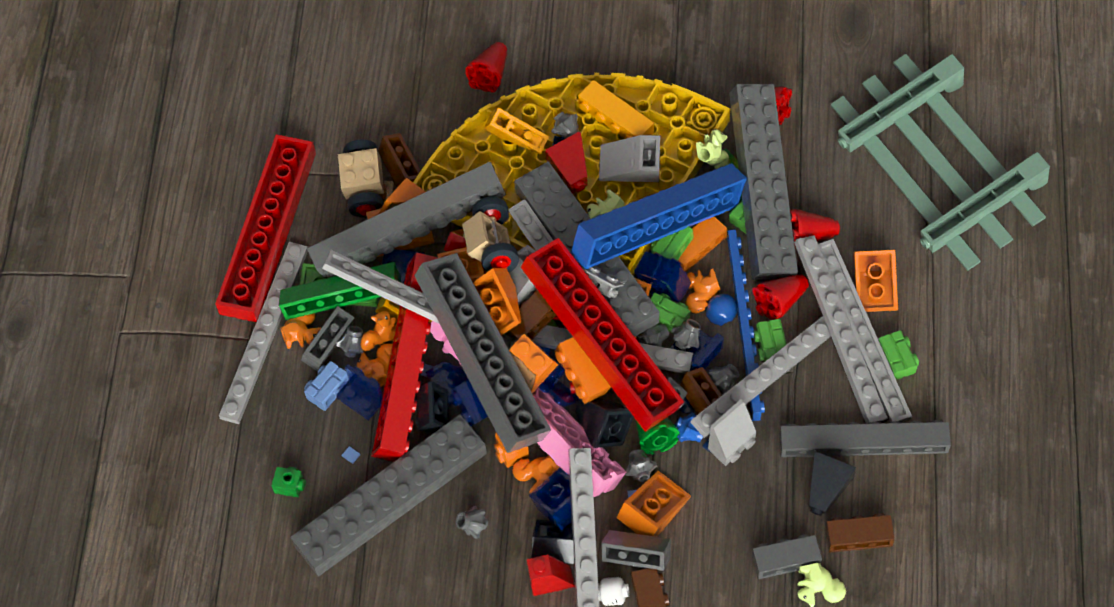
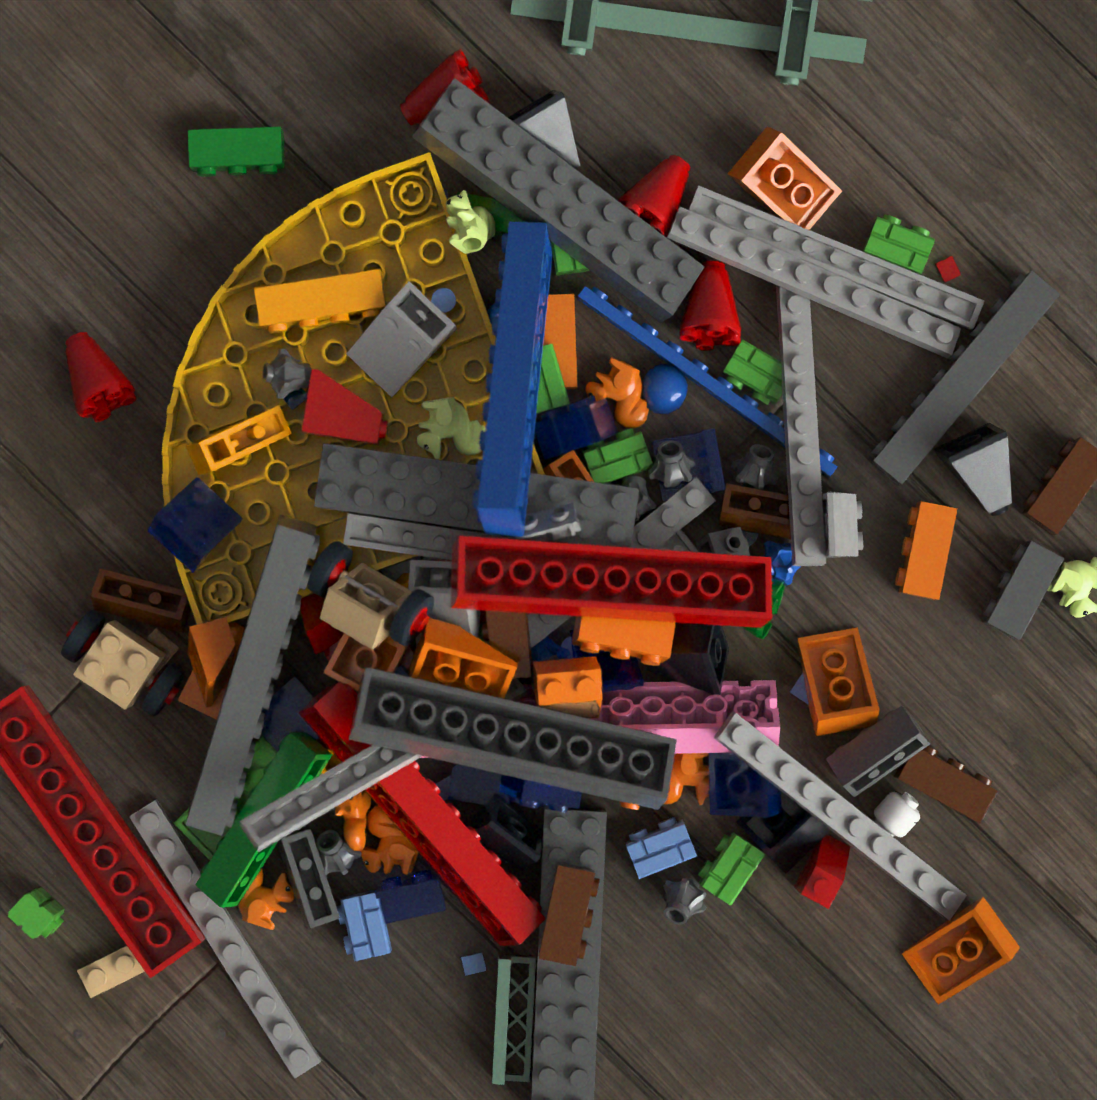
camera: 55 degrees left, 25 degrees up
green brick [271,467,306,498] -> none
dark grey rock [625,449,658,482] -> none
none -> bright green brick [8,887,65,939]
none -> tan plate [77,945,145,998]
none -> clear blue bracket [147,478,242,573]
none -> green brick [188,127,285,177]
none -> medium blue piece [431,288,456,313]
none -> sand green fence [492,955,536,1085]
none -> slope [507,90,580,170]
none -> reddish brown brick [539,862,600,966]
none -> medium blue brick [625,817,697,879]
none -> bright green brick [698,831,765,906]
none -> orange brick [895,501,957,600]
none -> red window [935,256,961,283]

